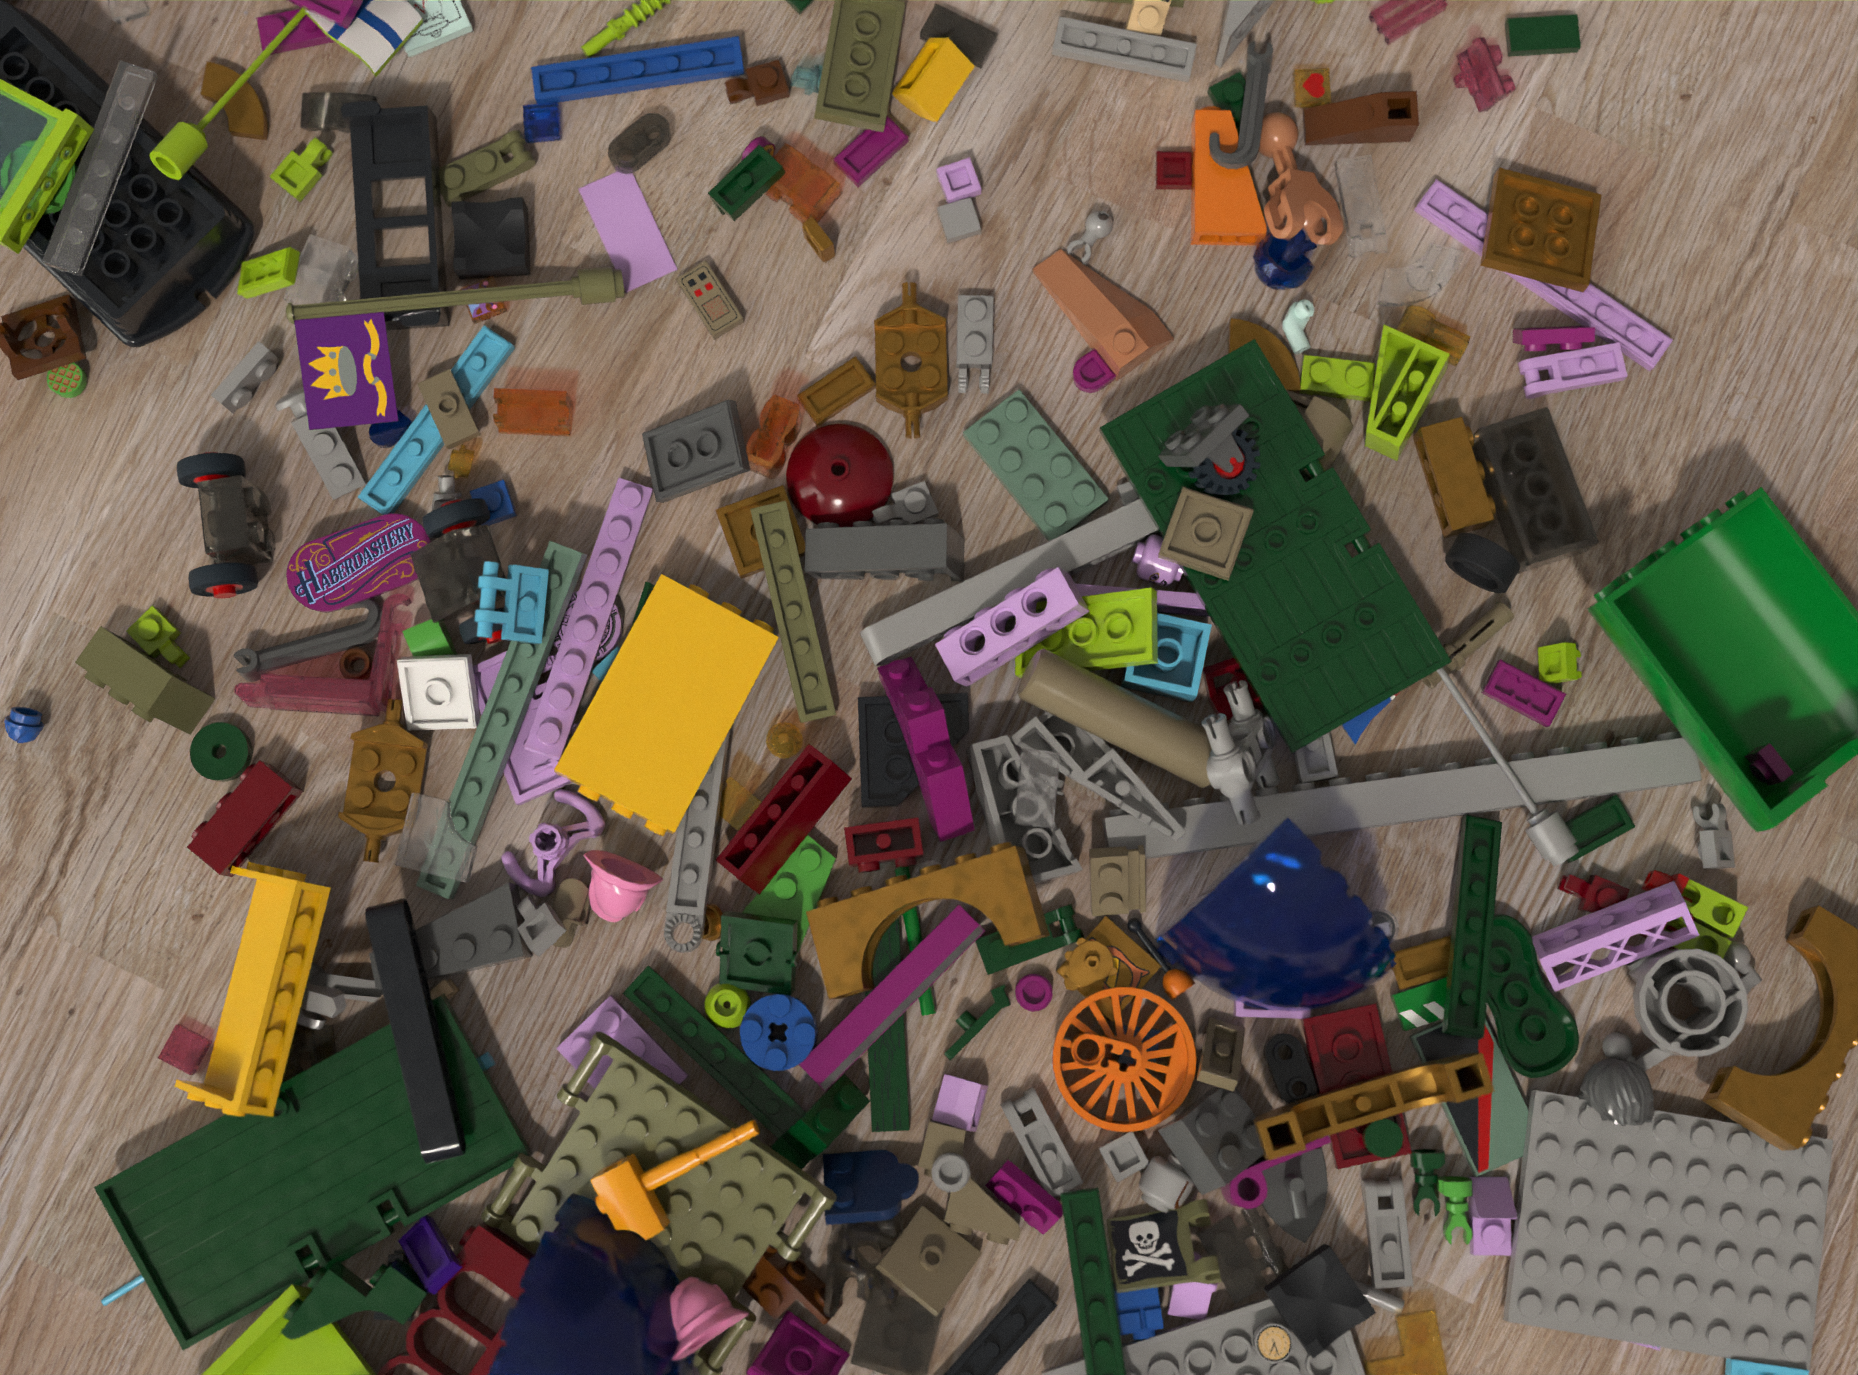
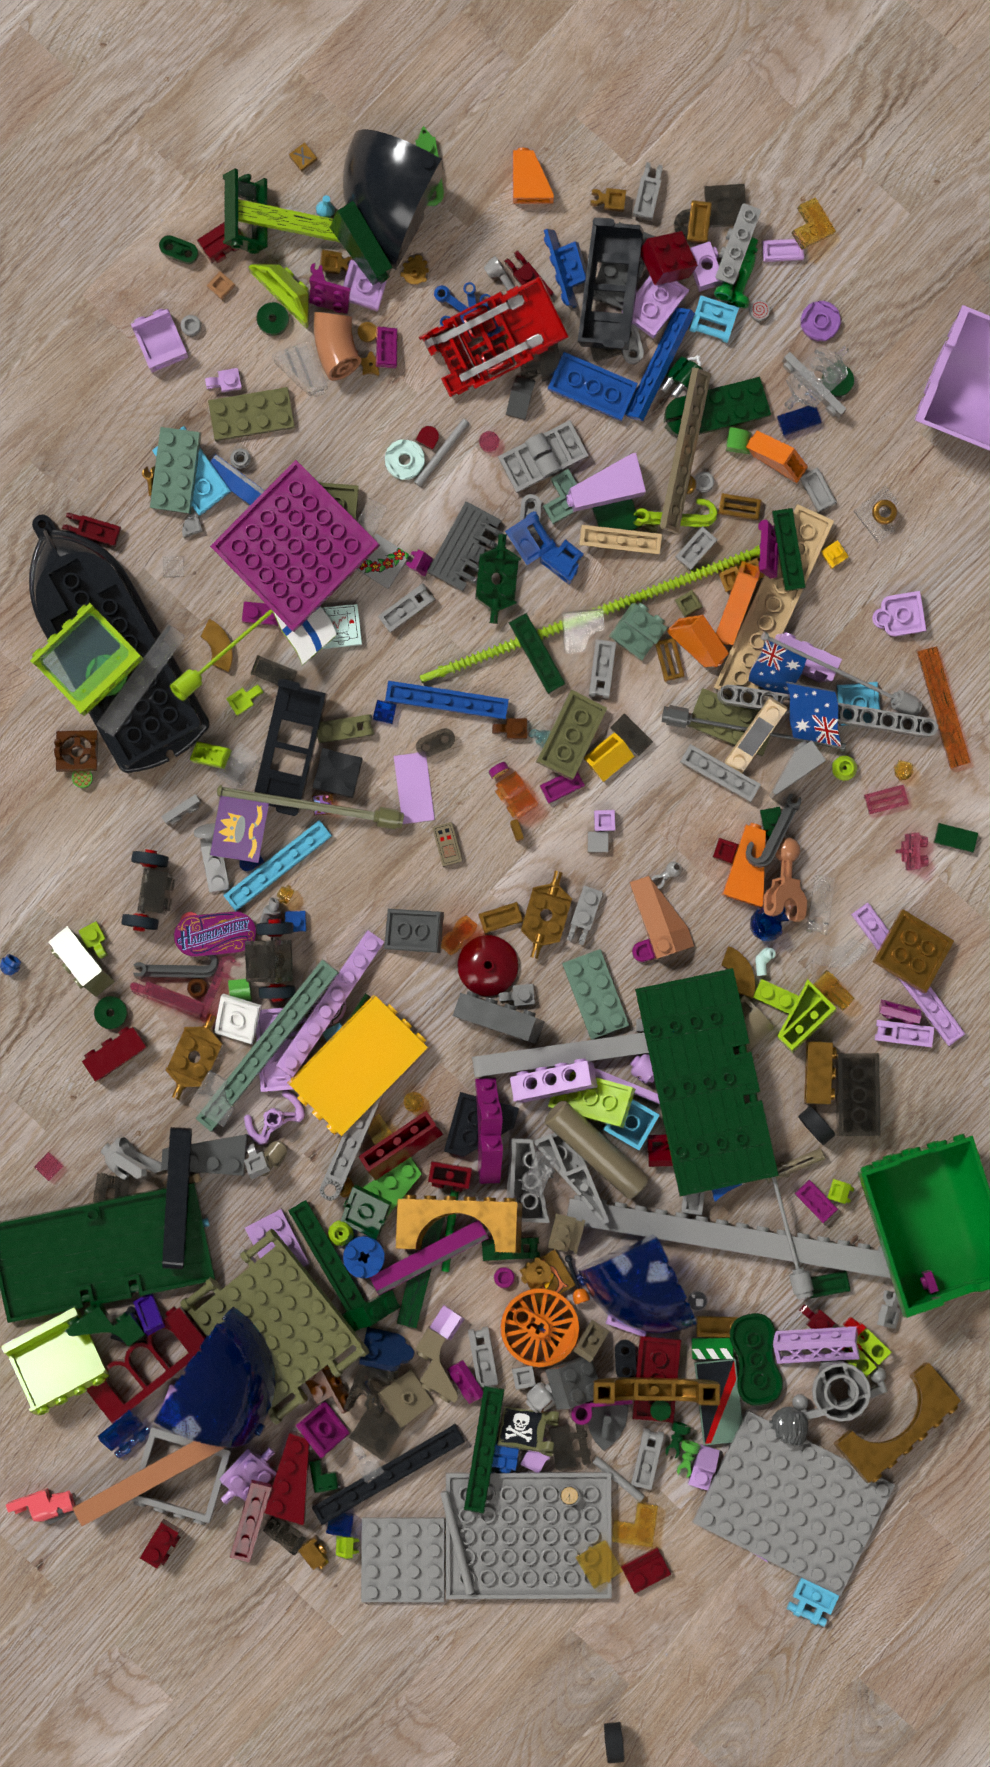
camera: 10 degrees right, 5 degrees up
yellow panel [174,862,331,1117] -> none
dark tan plate [417,369,481,450] -> none
medium azure plate [474,562,549,644] -> none
clear orange hinge [493,388,573,437] -> none
bright pink piece [584,850,663,922] -> none
light orange piece [590,1120,760,1240] -> none
bright pink piece [669,1277,749,1361] -> none
dark green panel [708,145,786,222] -> none
pearl gold plate [715,485,805,579] -> none
olive plate [750,501,836,723] -> none
light grey tile [932,1152,970,1192] -> none
dark green piece [944,984,1011,1061] -> none
dark grey plate [1158,404,1261,495] -> none
dark tan tile [1158,487,1254,581] -> none
light grey piece [1202,680,1280,825] -> none
black brick [1263,1243,1376,1358] -> none
clear yellow tile [1292,68,1331,108] -> none
reddish brown slope [1303,91,1419,145] -> none
dark green tile [1442,814,1502,1040] -> none

